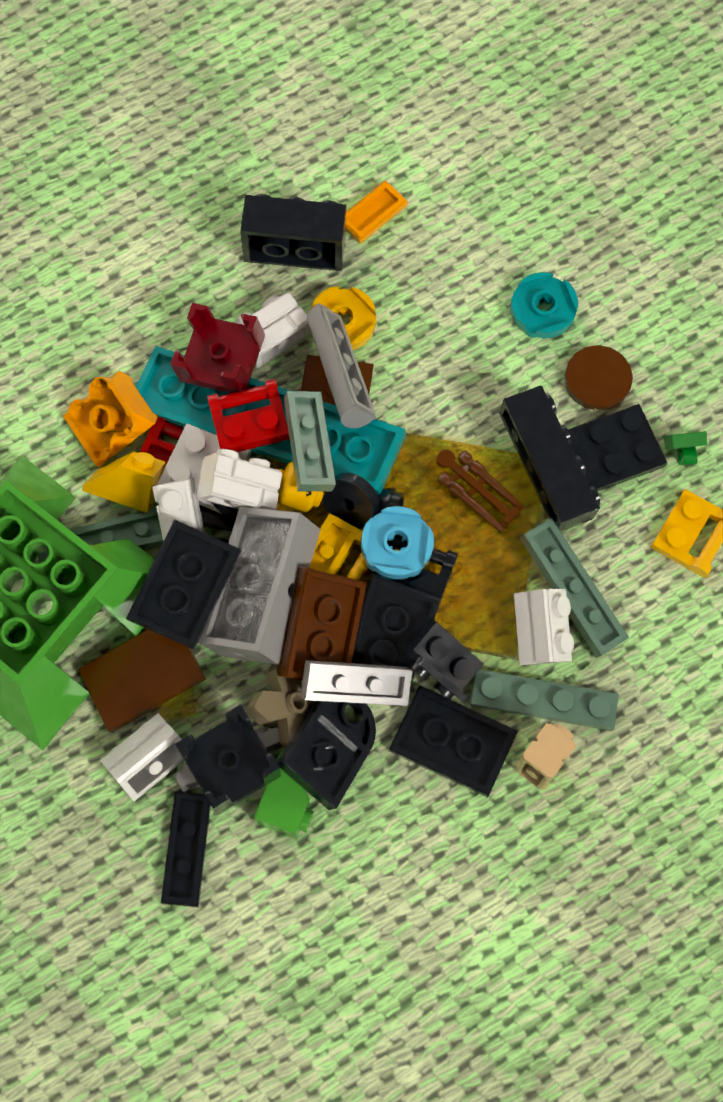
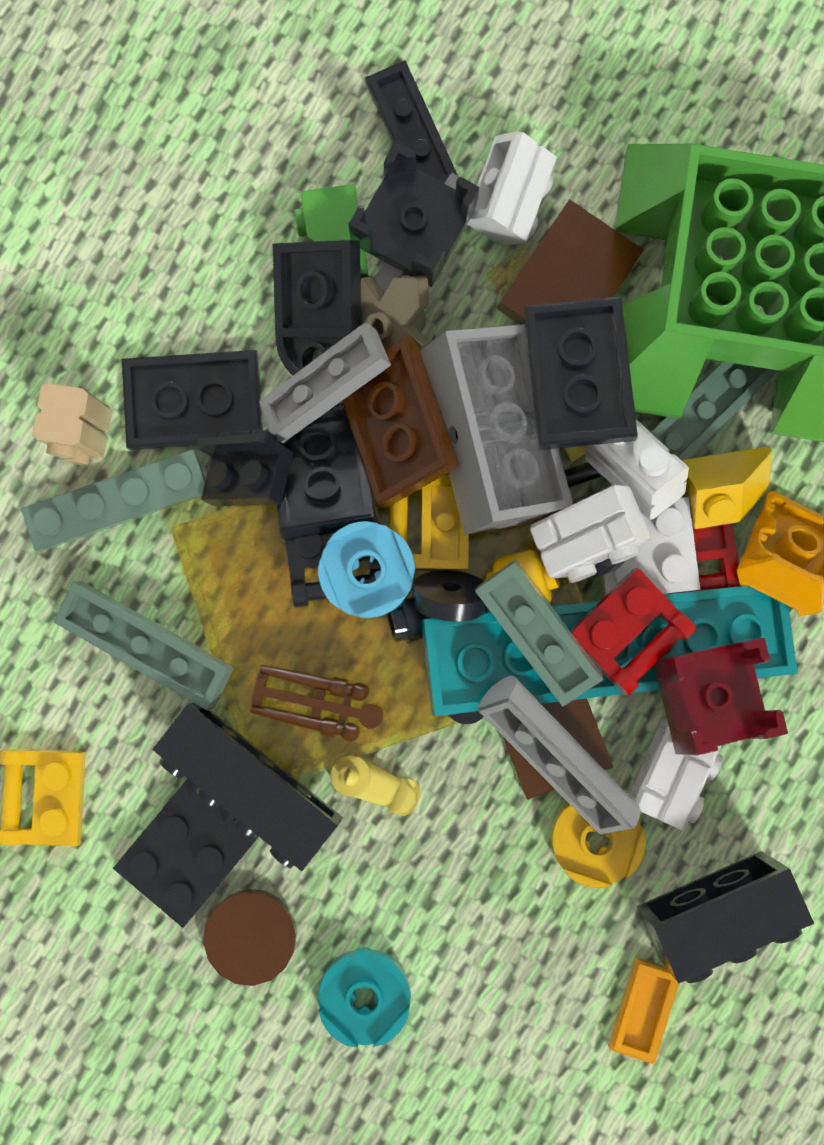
camera: 155 degrees right, 15 degrees up
white brick [514,589,574,665] -> none
green tile [664,431,708,465] -> none
none -> light yellow piece [330,755,420,816]

